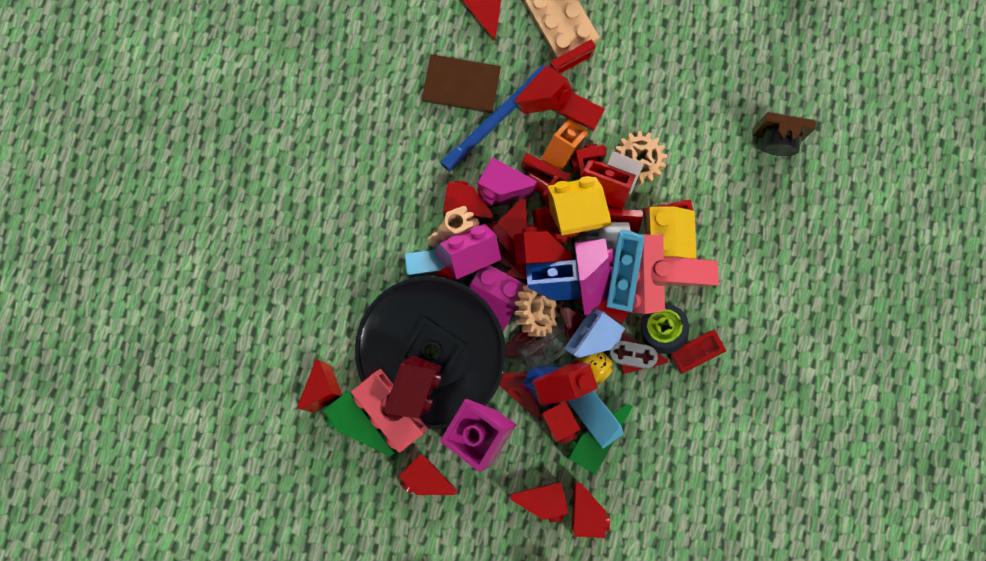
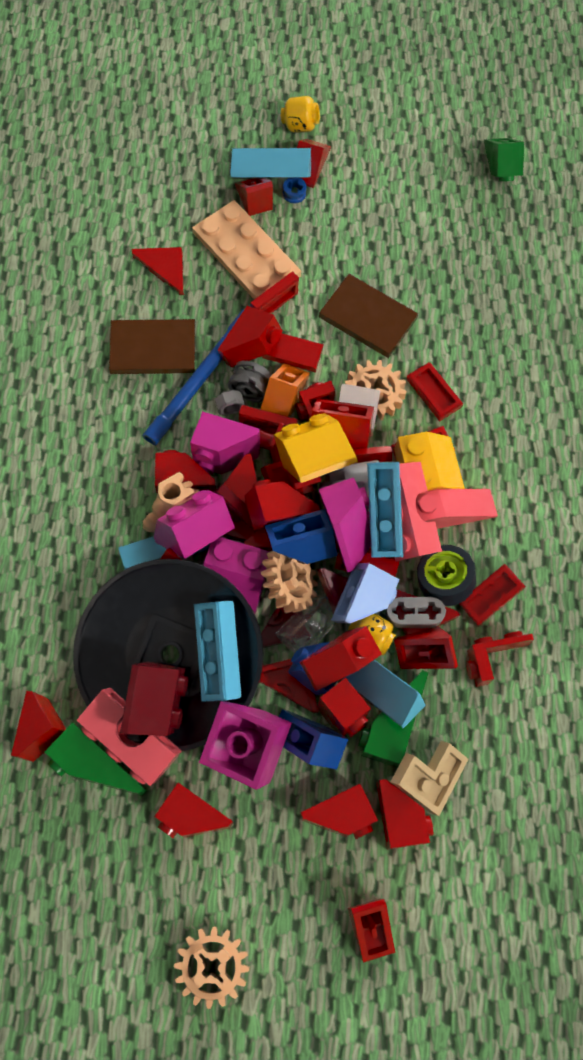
camera: 10 degrees left, 10 degrees down
piece [752,112,816,156] -> none
none -> medium azure slope [194,601,241,701]
none -> light grey tile [215,390,244,415]
none -> flat silver wheel [228,361,272,403]
none -> blue slope [279,709,348,770]
none -> reddish brown tile [319,274,418,358]
none -> tan plate [390,741,468,816]
none -> red slope [394,626,458,669]
none -> red tile [406,362,463,422]
none -> red bracket [466,631,534,687]

